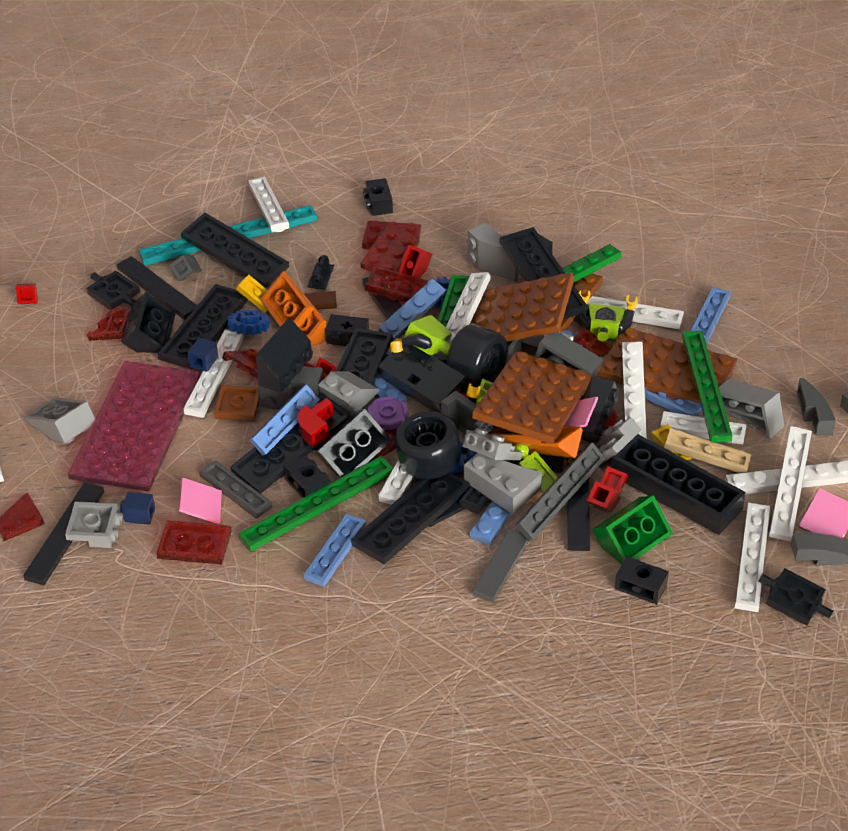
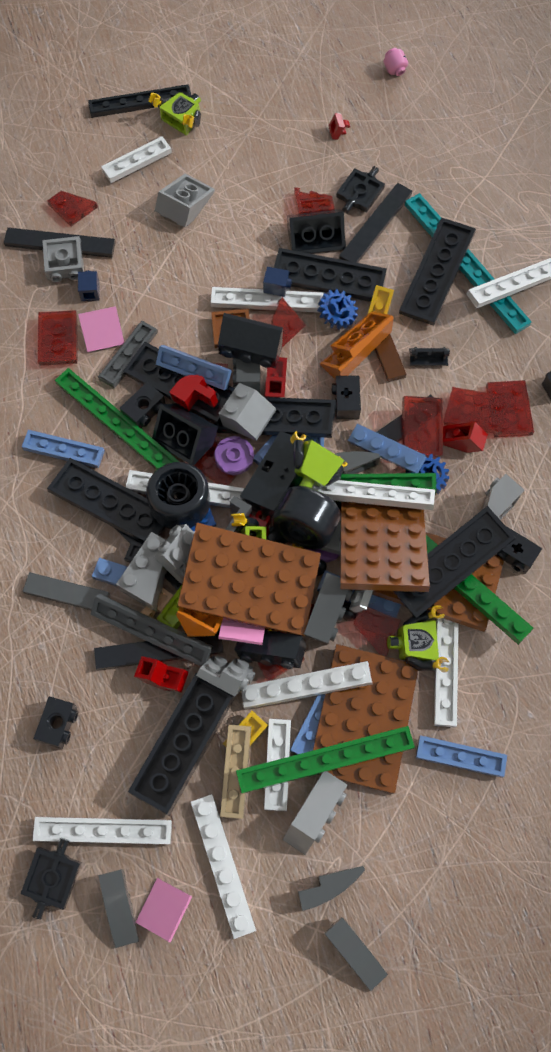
camera: 75 degrees right, 25 degrees up
clear pink plate [68,361,201,492] -> none
dark grey panel [170,255,202,281] -> none
green slope [592,495,673,564] -> none
white plate [769,426,812,542] -> none

